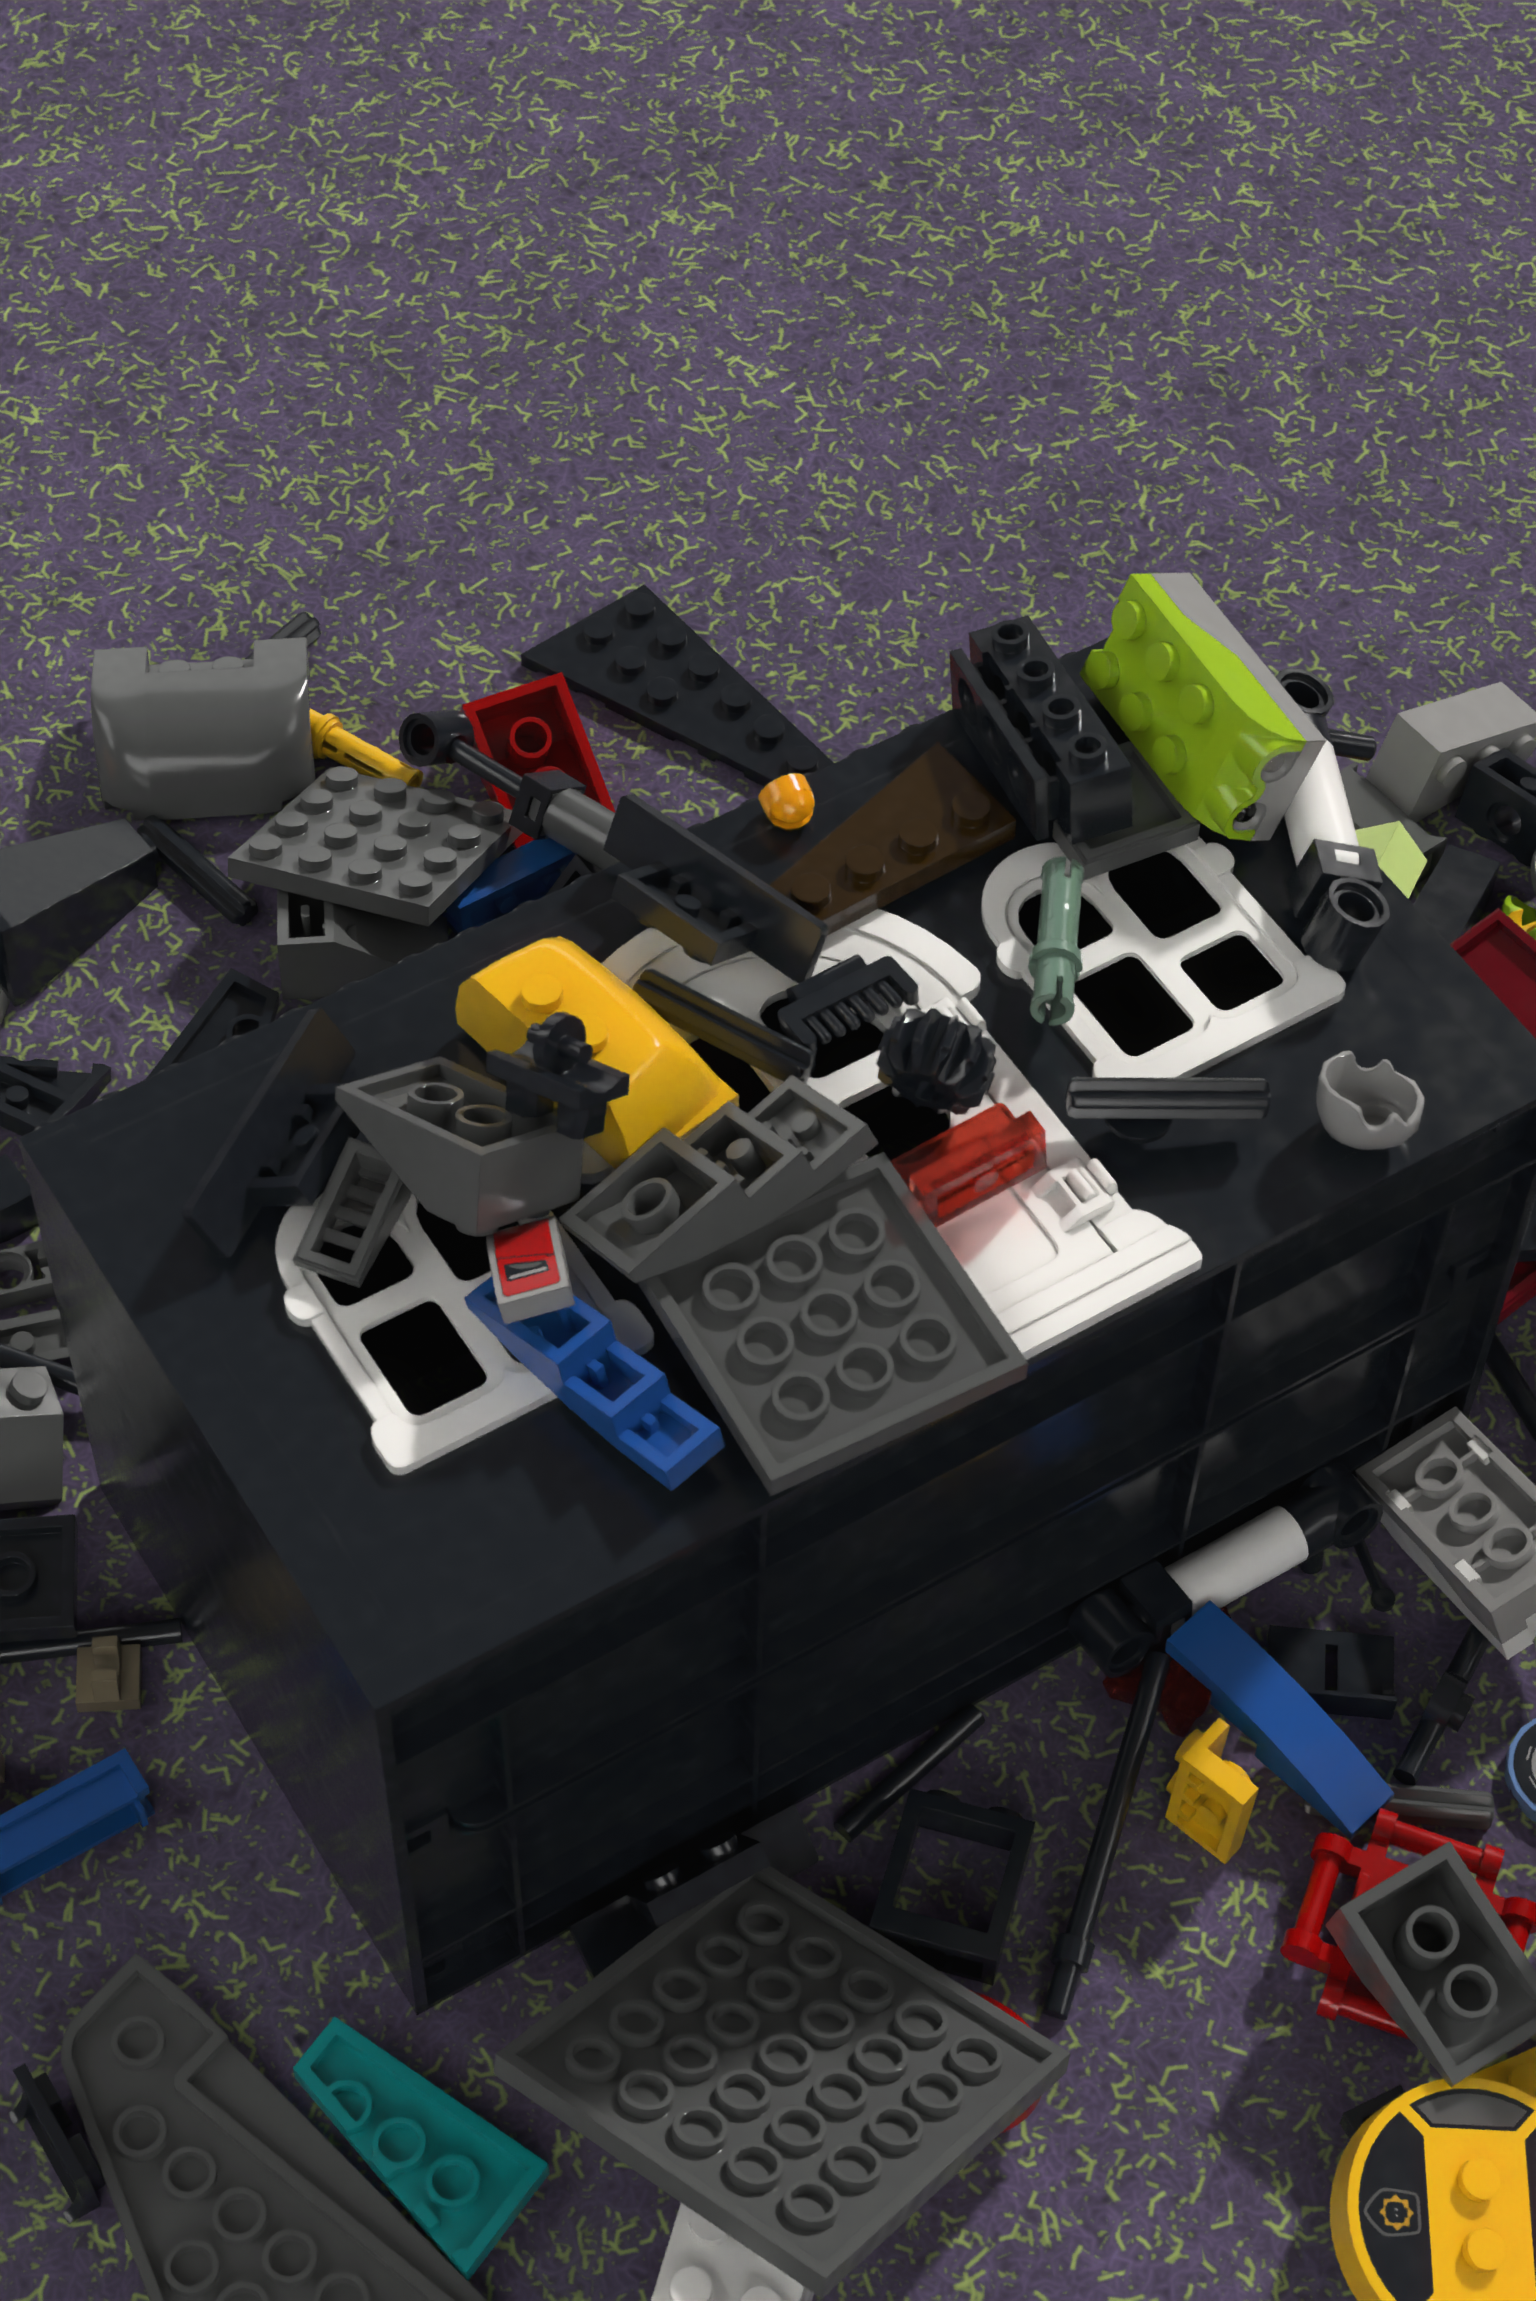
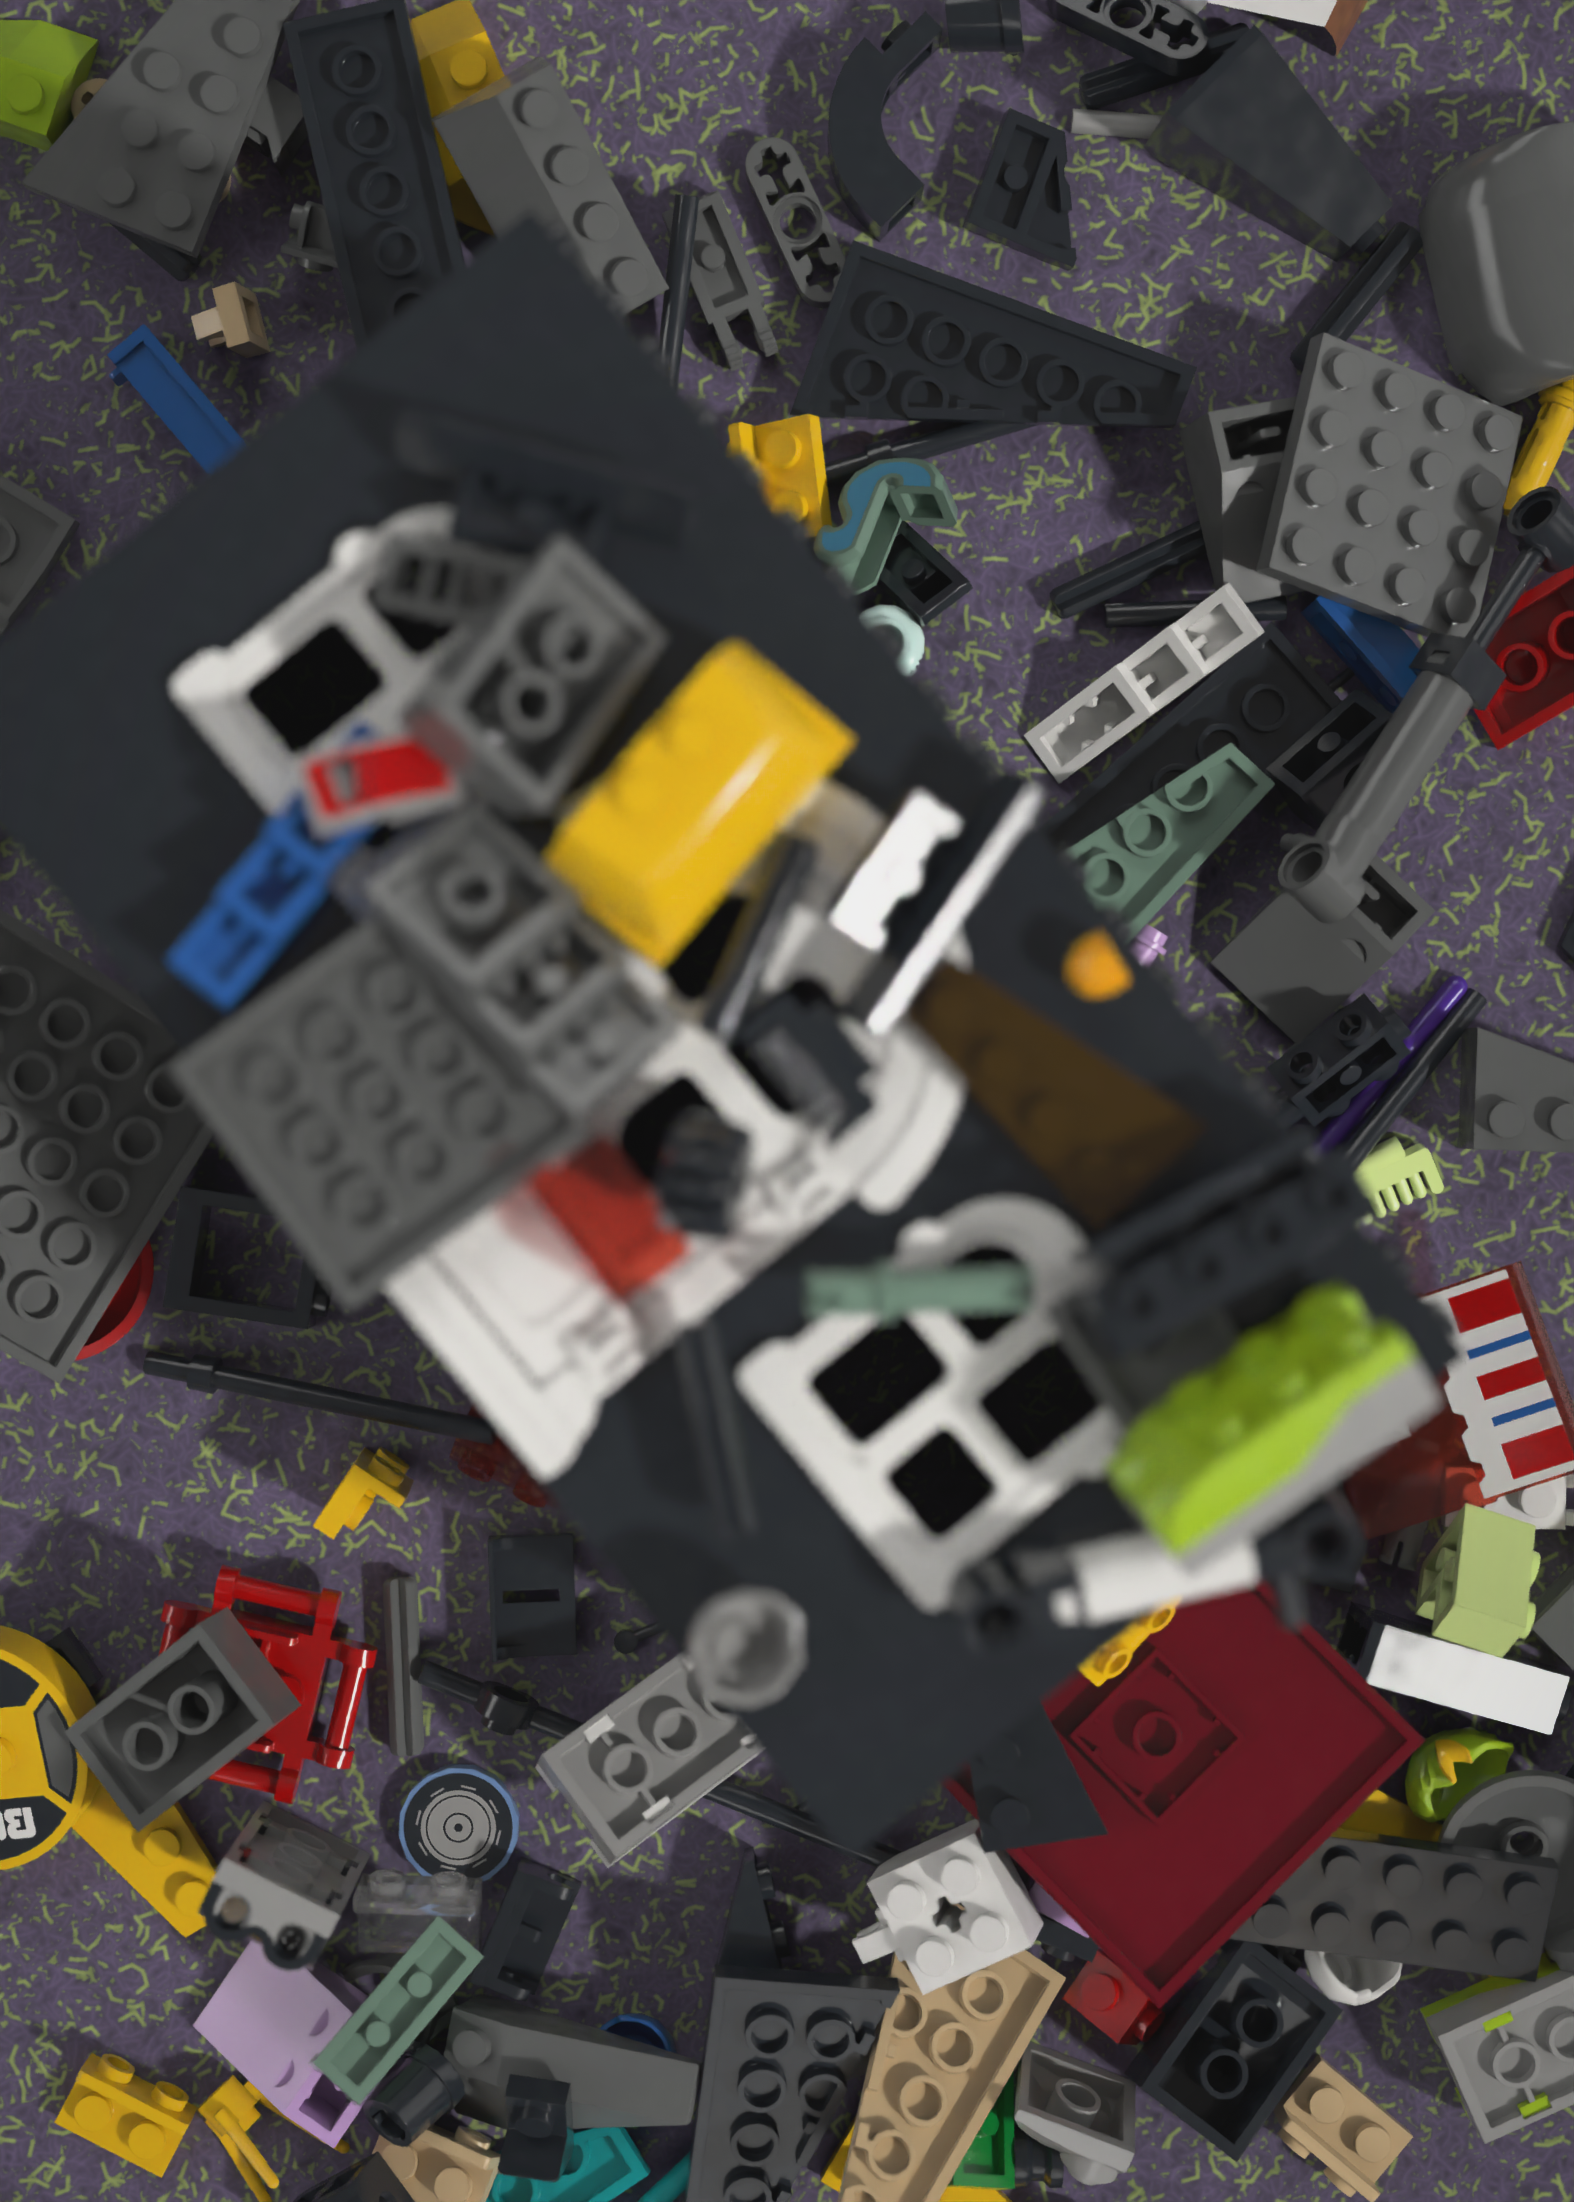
camera: 85 degrees right, 35 degrees up
black hips [486,1012,630,1140] -> none
blue slope [1165,1600,1395,1840] -> none

